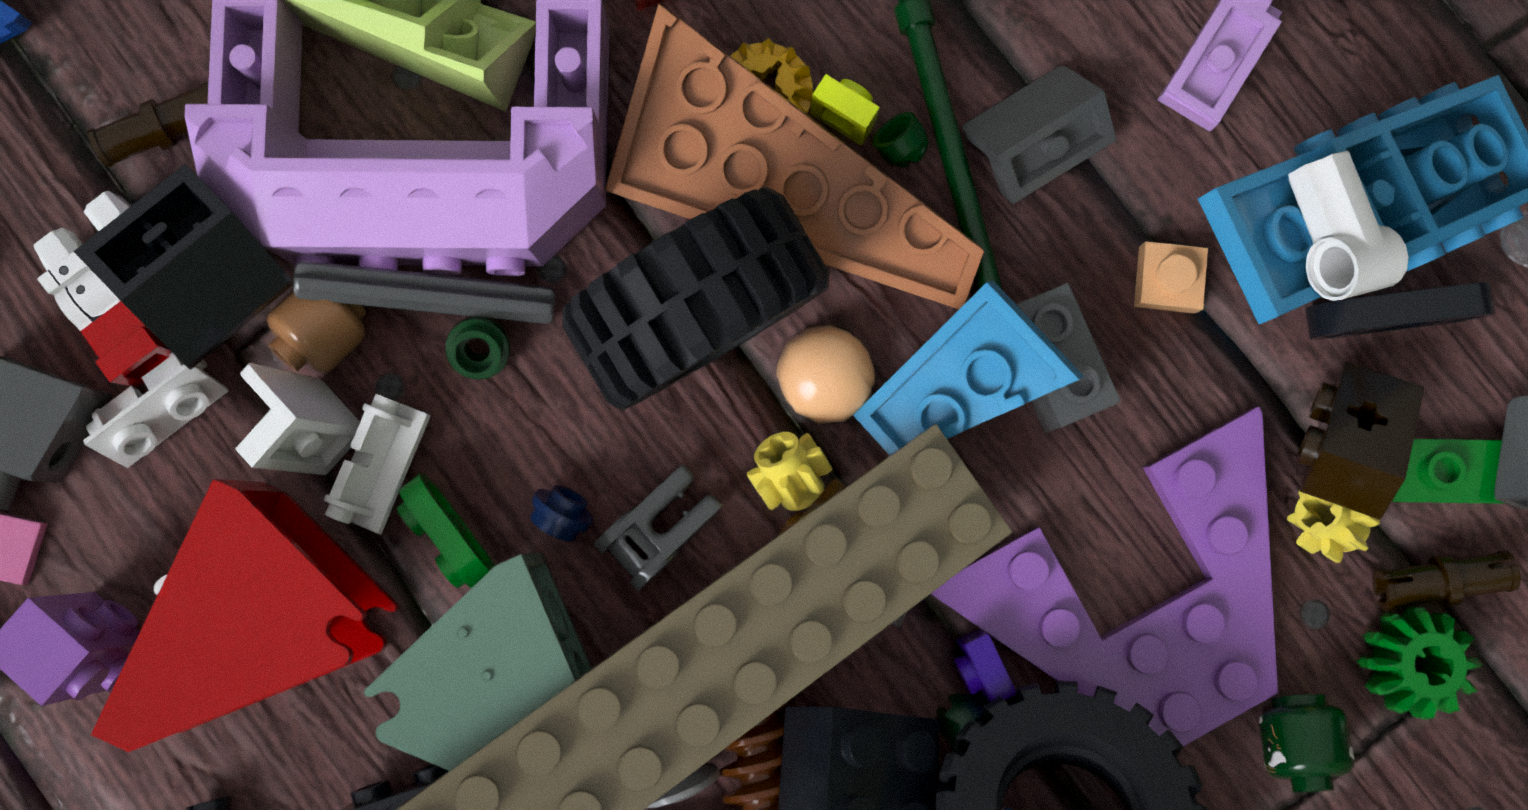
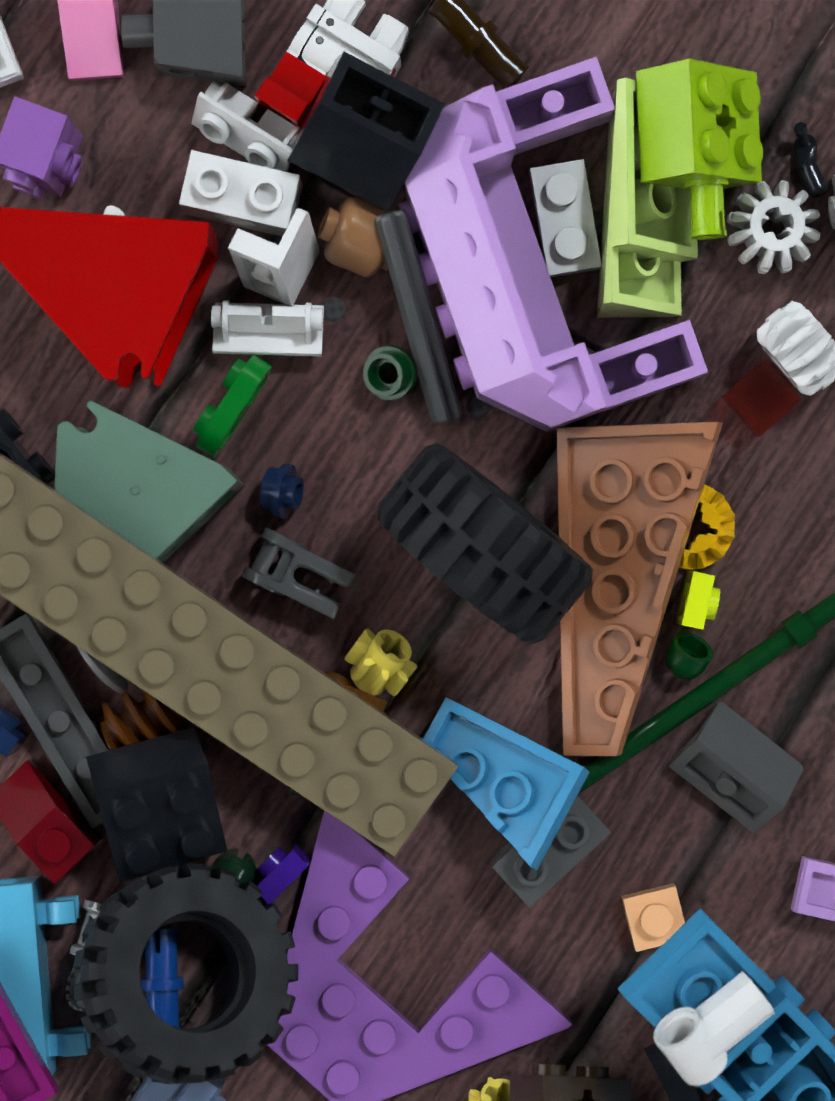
camera: 75 degrees right, 5 degrees up
light nougat hair [777,325,875,424] -> none
none -> white brick [179,150,303,237]
none -> white plate [529,159,602,278]

